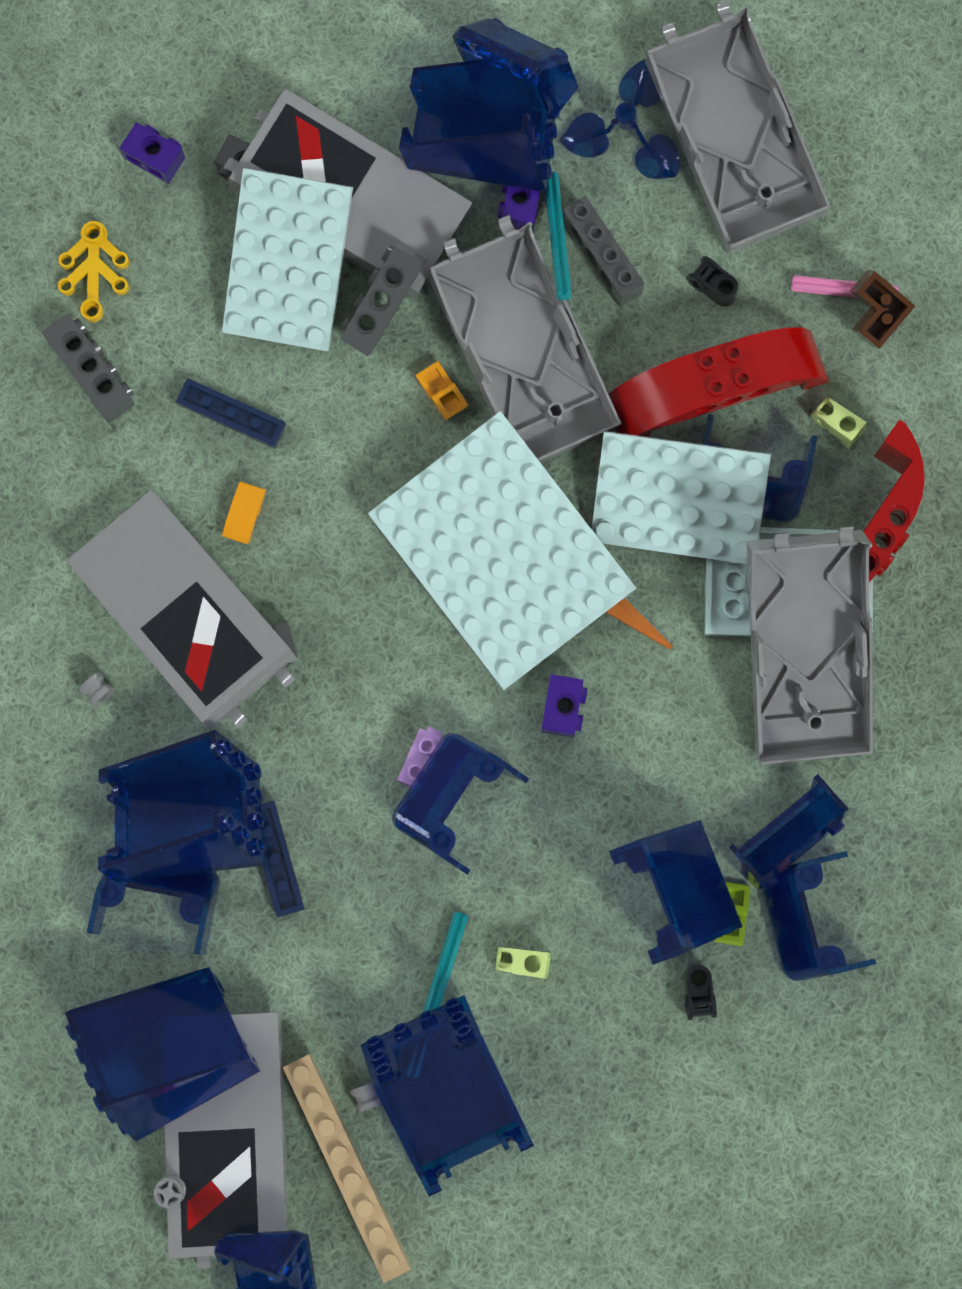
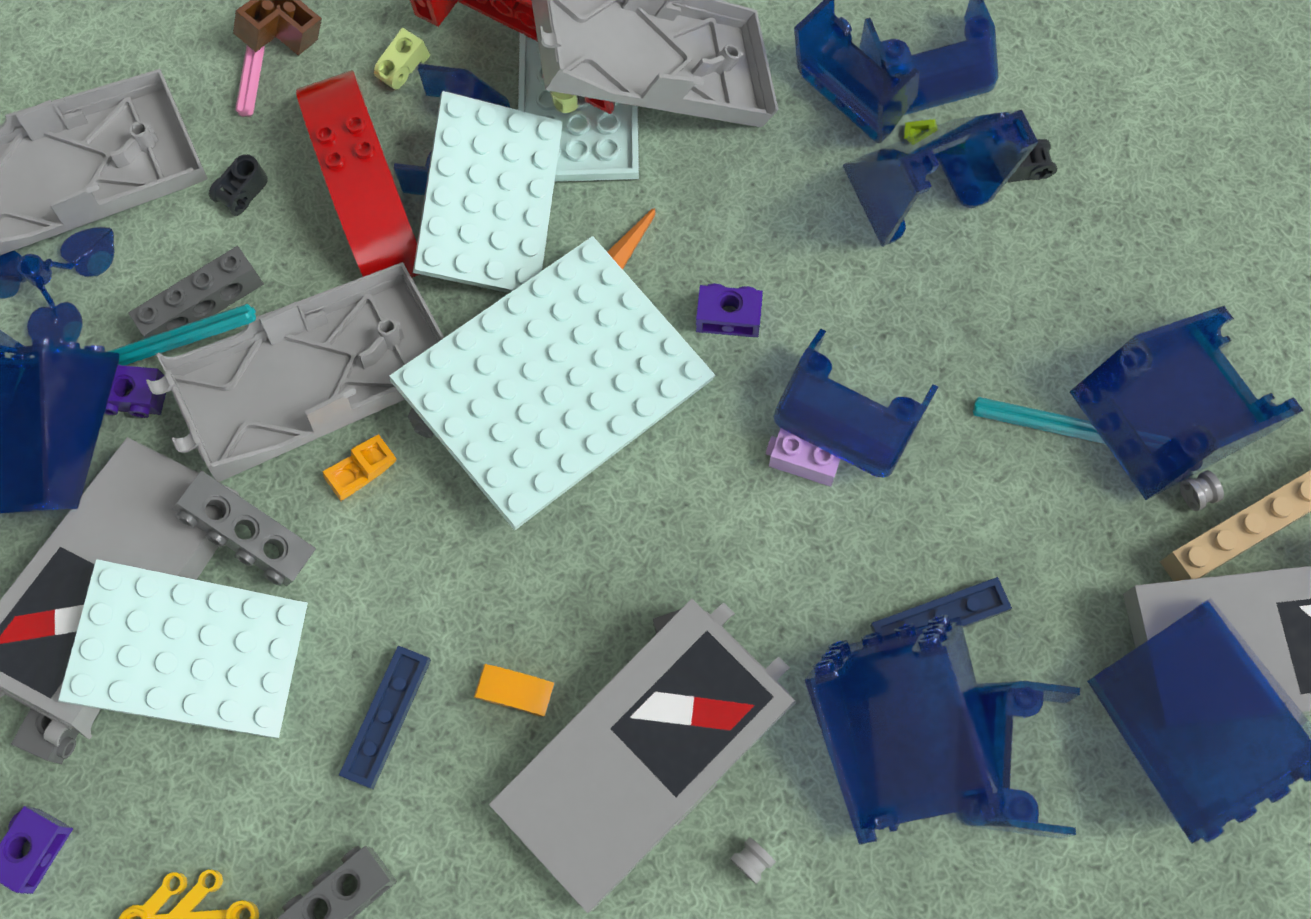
camera: 90 degrees left, 10 degrees down
yellowish green leg [495,947,551,979] -> none

